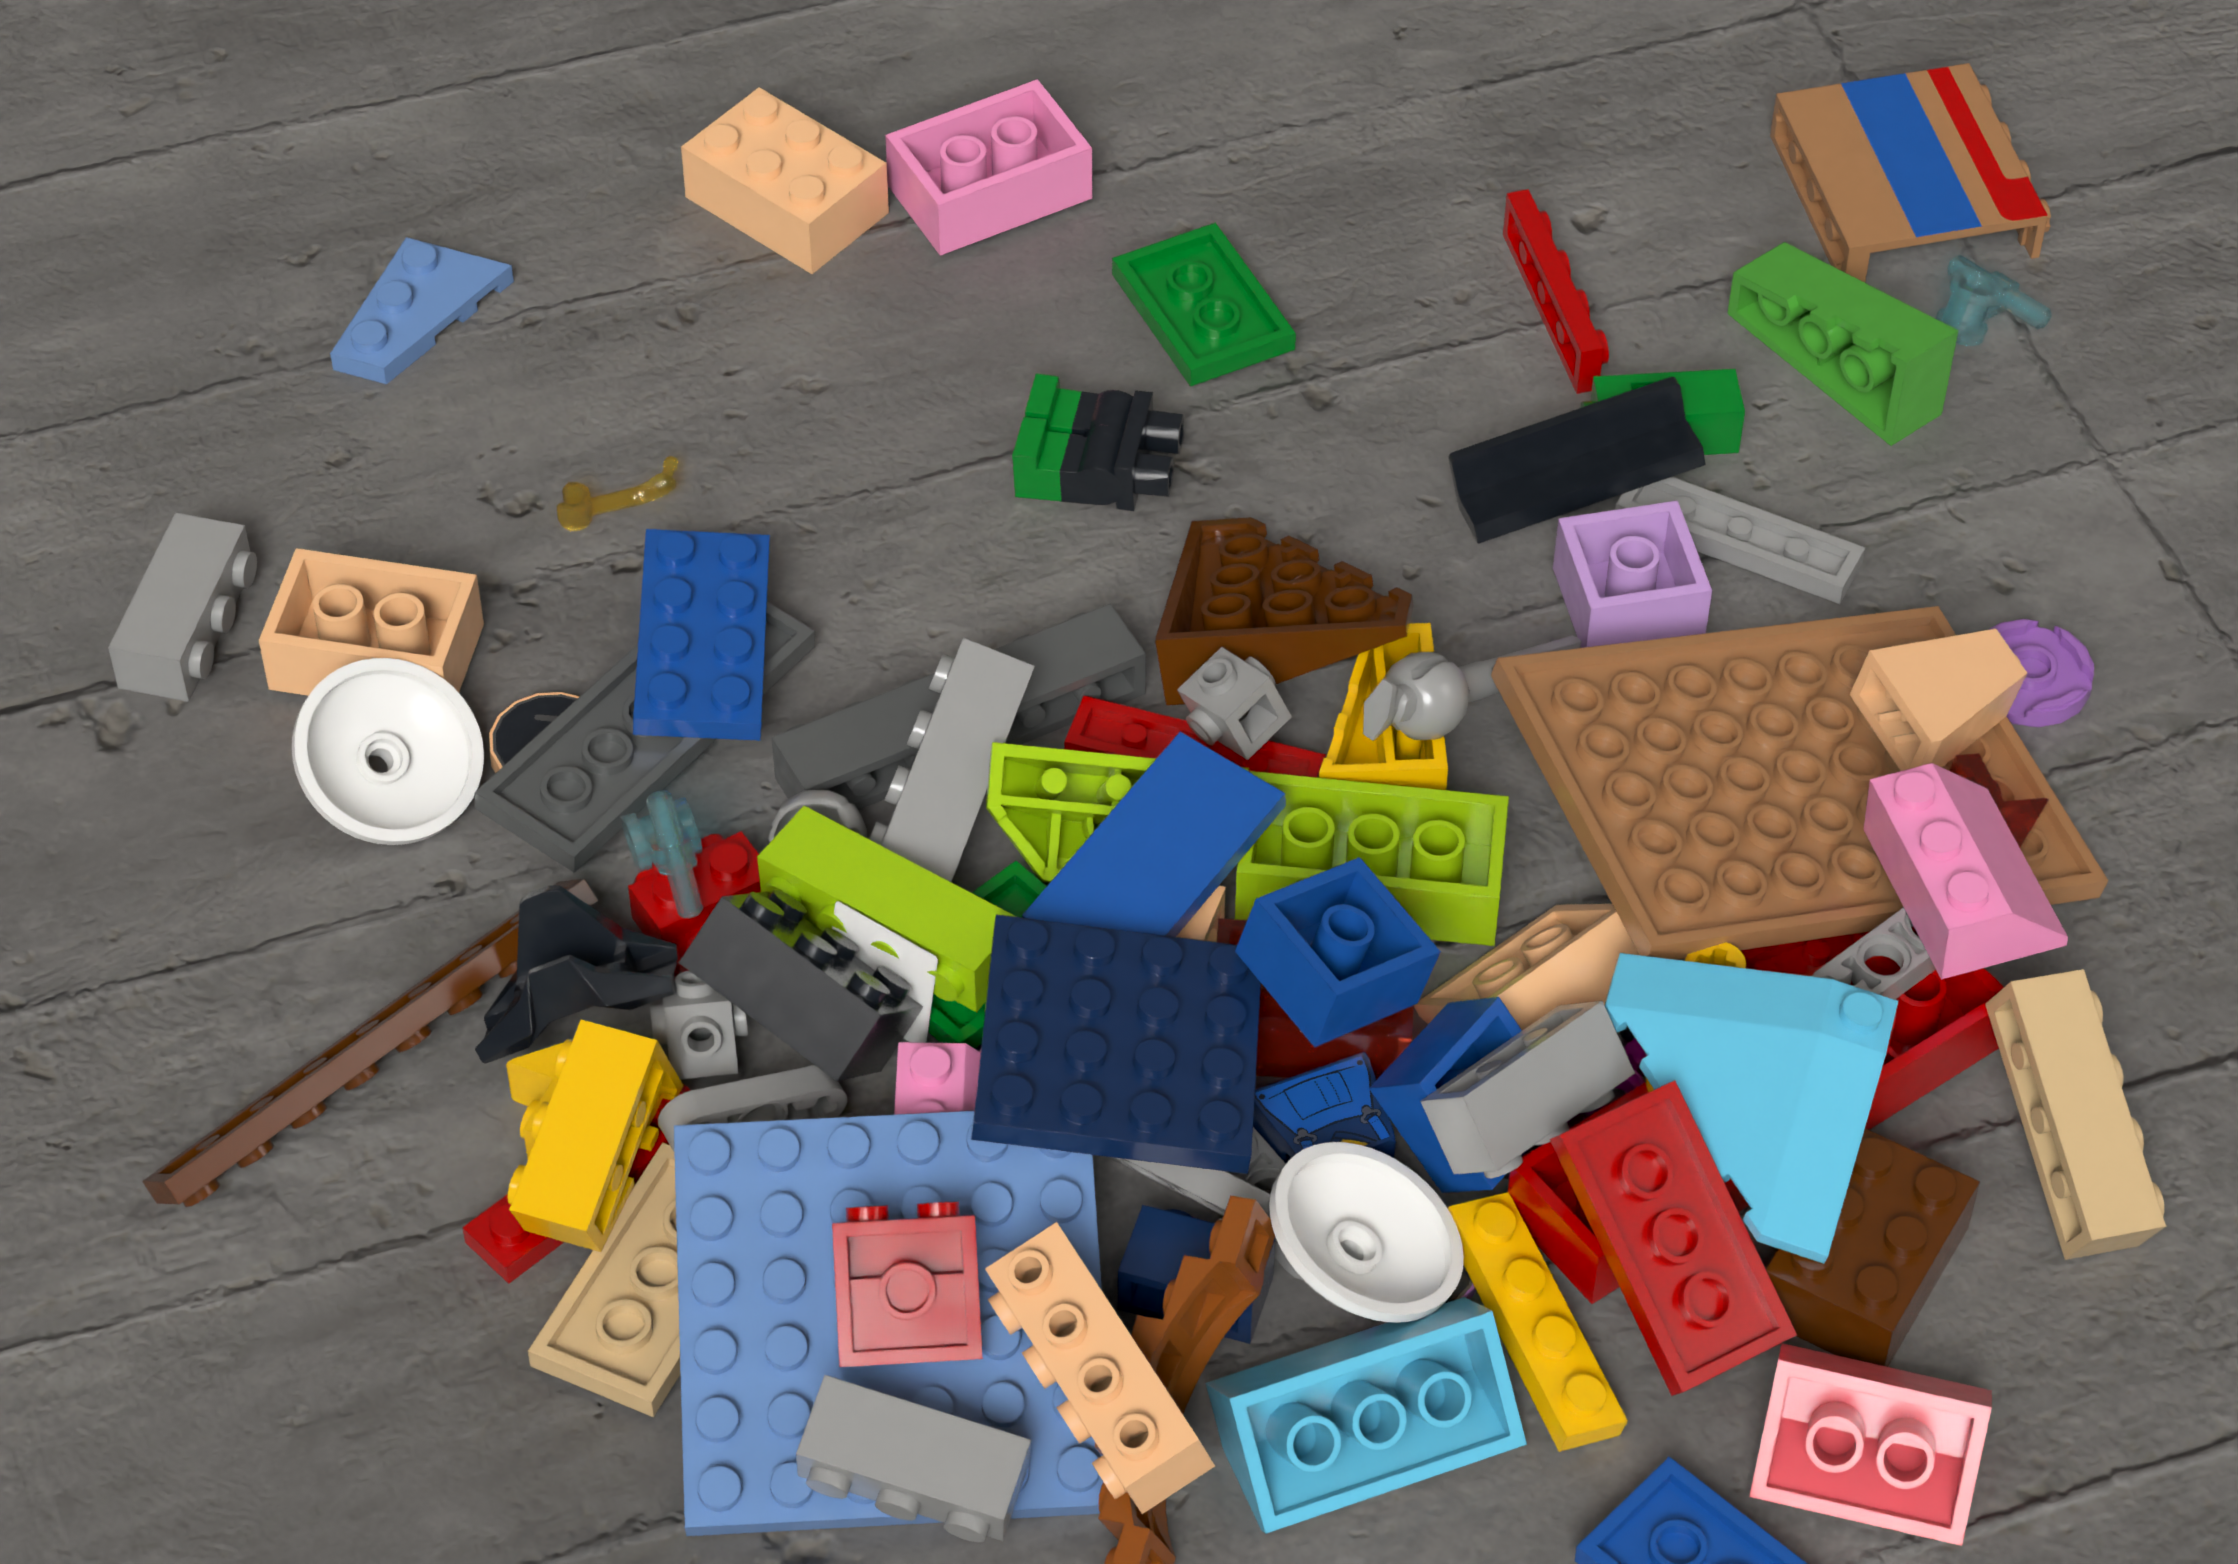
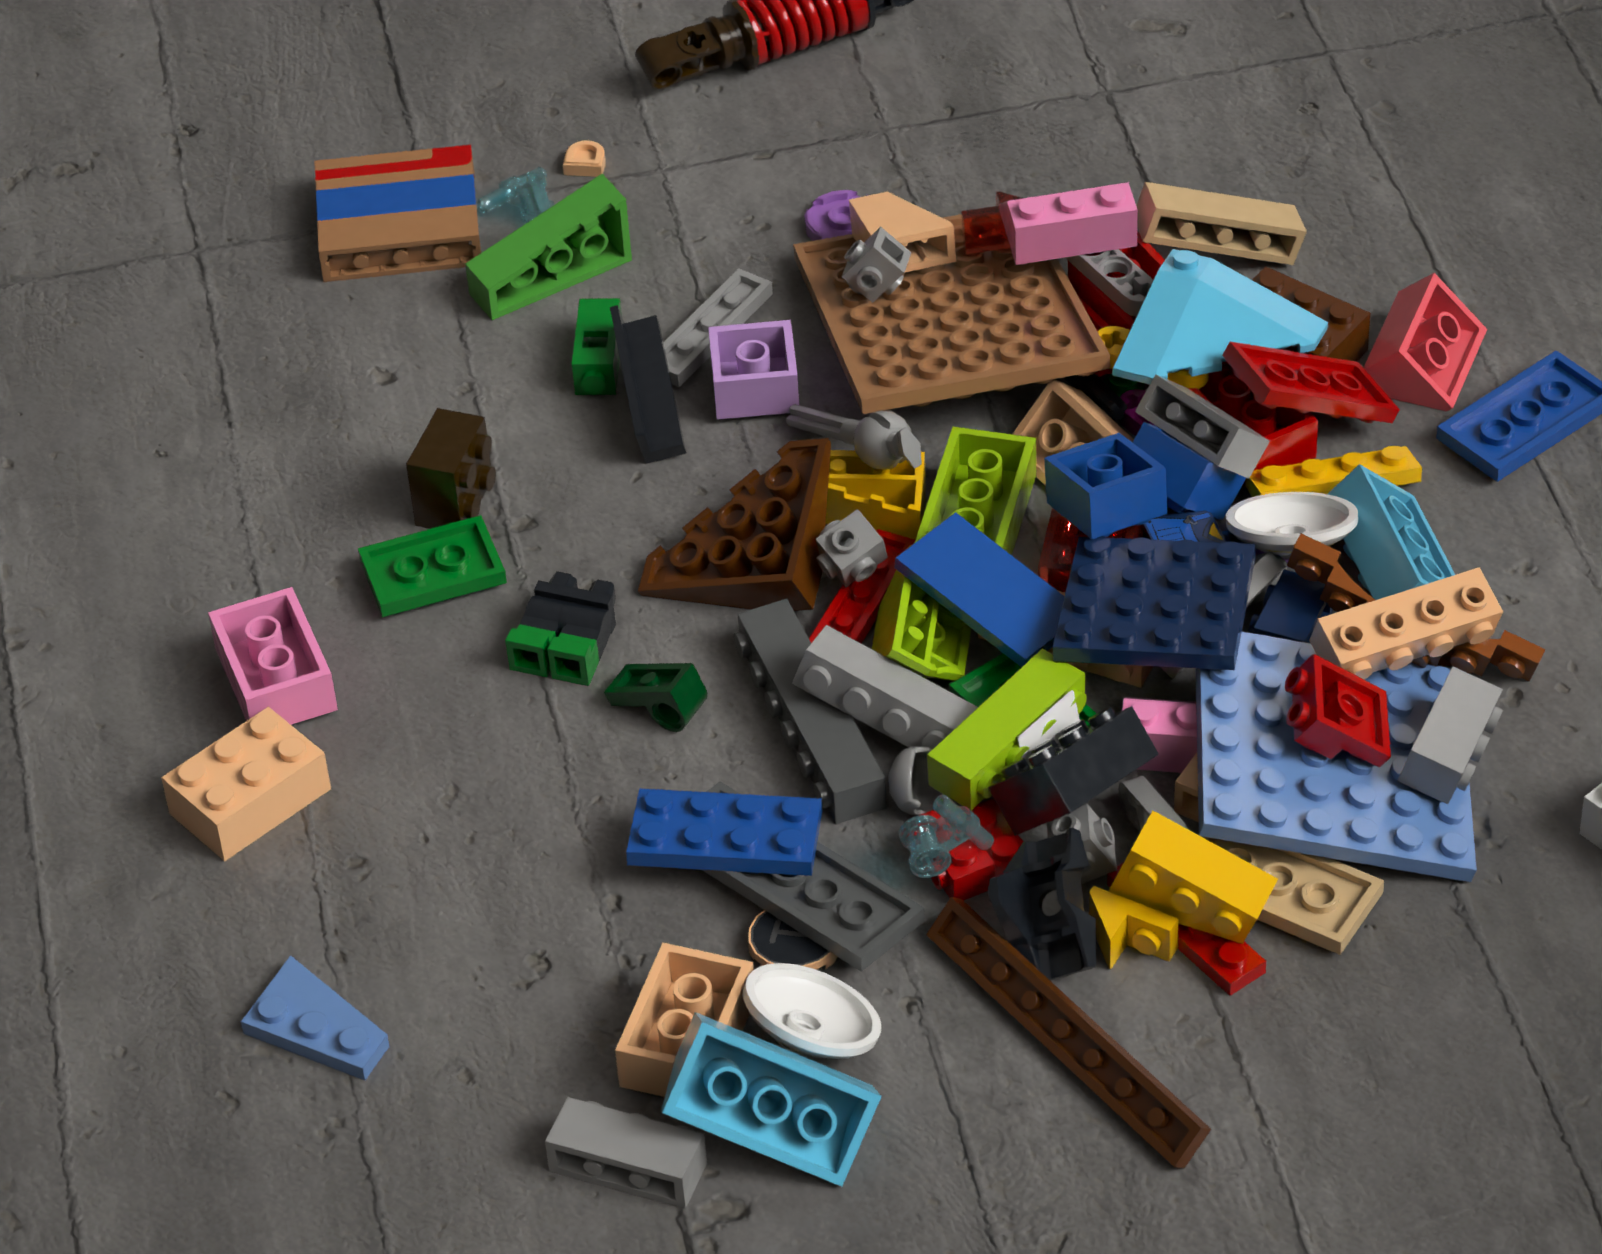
camera: 80 degrees left, 5 degrees down
clear yellow piece [557,456,679,531] -> none
red plate [1503,189,1609,394] -> none
none -> dark brown brick [406,408,496,529]
none -> light nougat tile [563,140,606,177]
none -> dark green plate [604,663,708,732]
none -> medium azure slope [661,1012,882,1186]
none -> light grey brick [842,227,911,303]

